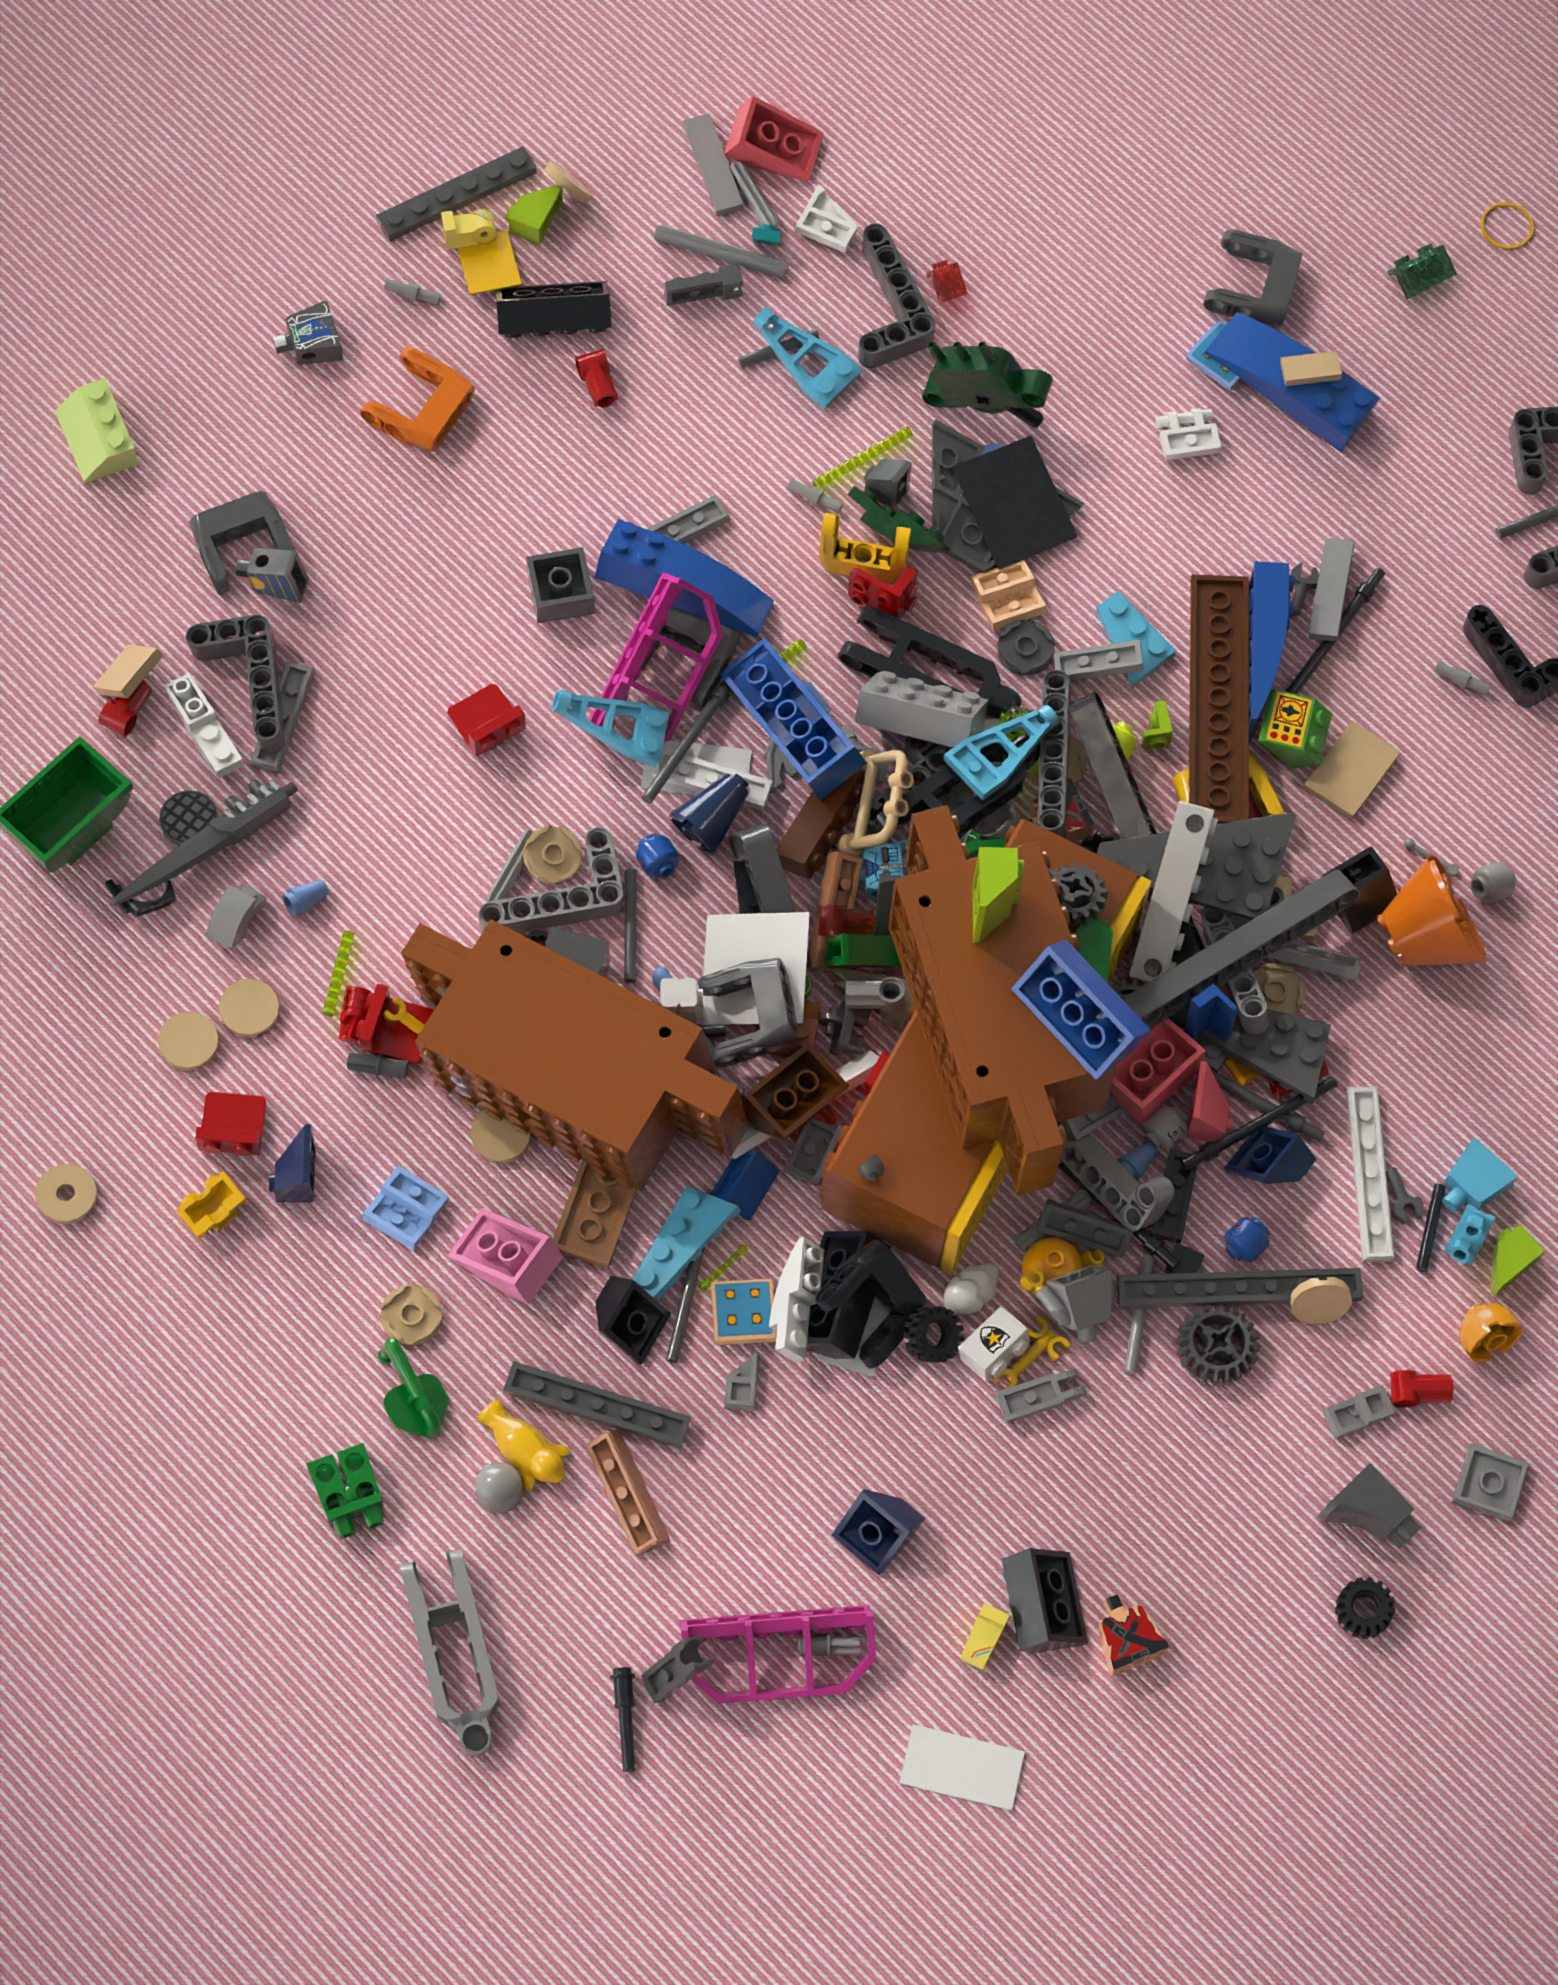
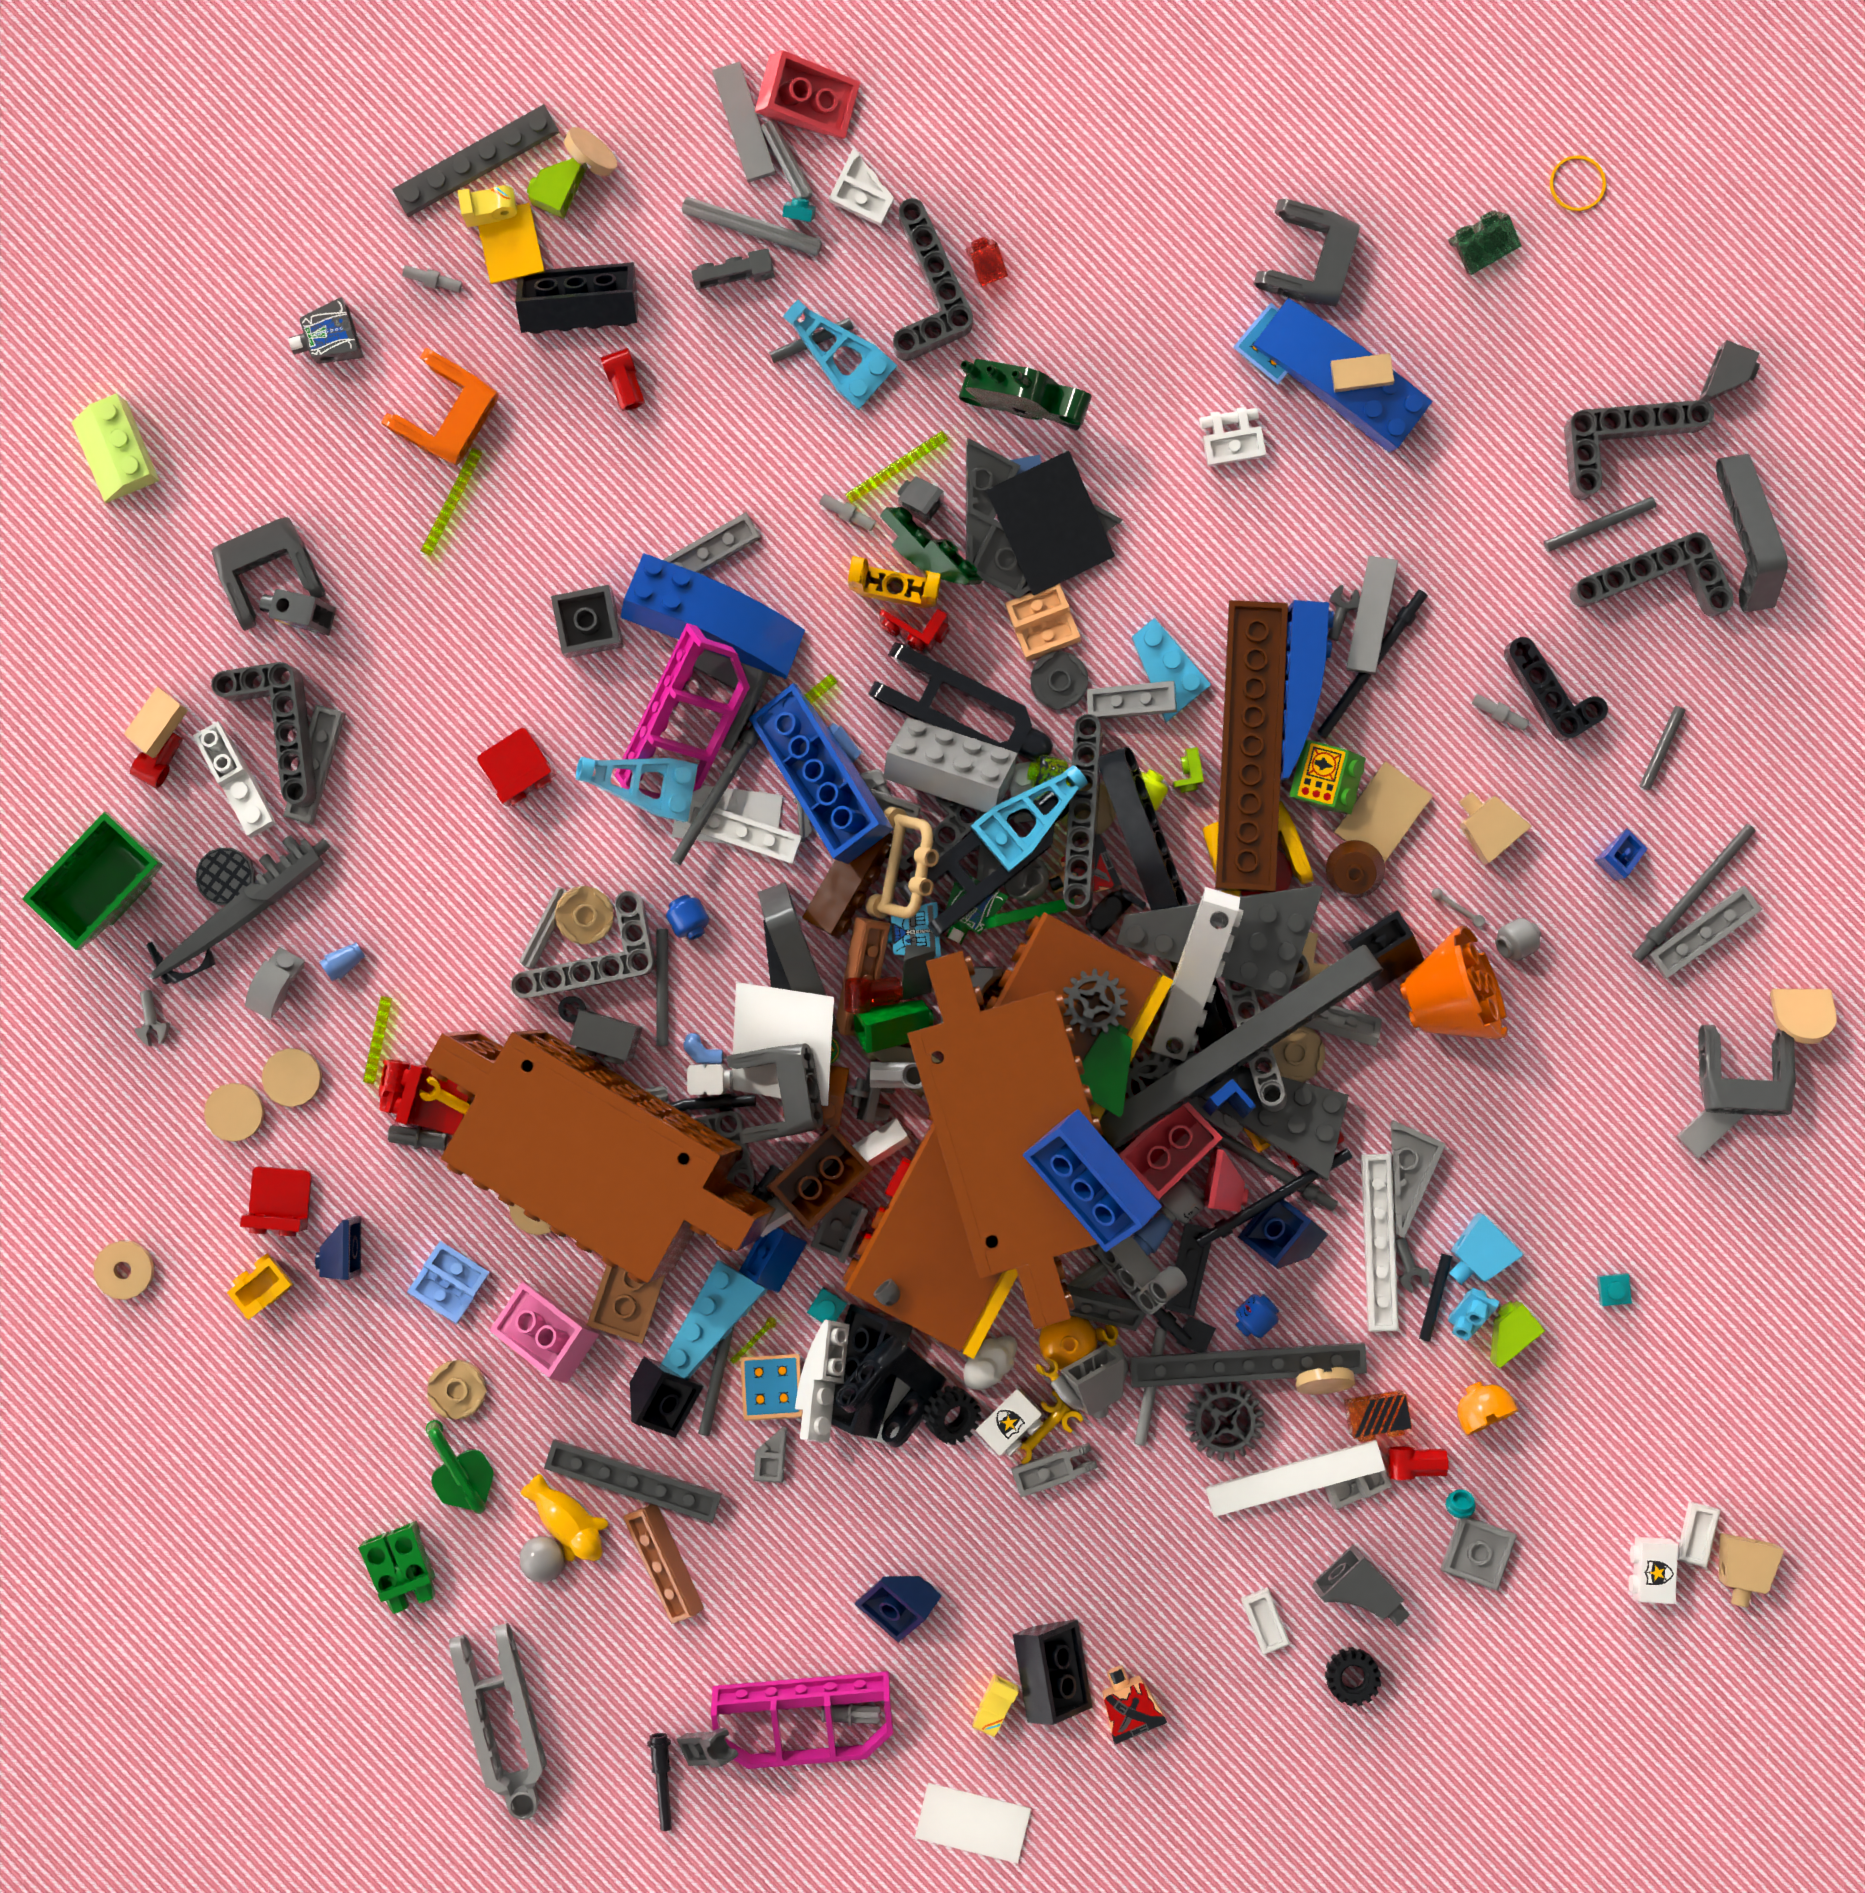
camera: 10 degrees right, 20 degrees up
dark blue cone [669,774,749,856] -> none
lime slope [973,847,1024,943] -> none
none -> light grey bar [135,990,170,1046]
none -> clear neon green bar [420,447,483,557]
none -> teal plate [807,1287,847,1323]
none -> white tile [1205,1440,1385,1517]
none -> white tile [1240,1587,1291,1655]
none -> reddish brown cone [1326,840,1385,898]
none -> brick [1344,1390,1412,1442]
none -> light grey wing [1390,1120,1446,1238]
none -> teal plate [1445,1489,1476,1519]
none -> tan torso [1458,791,1532,865]

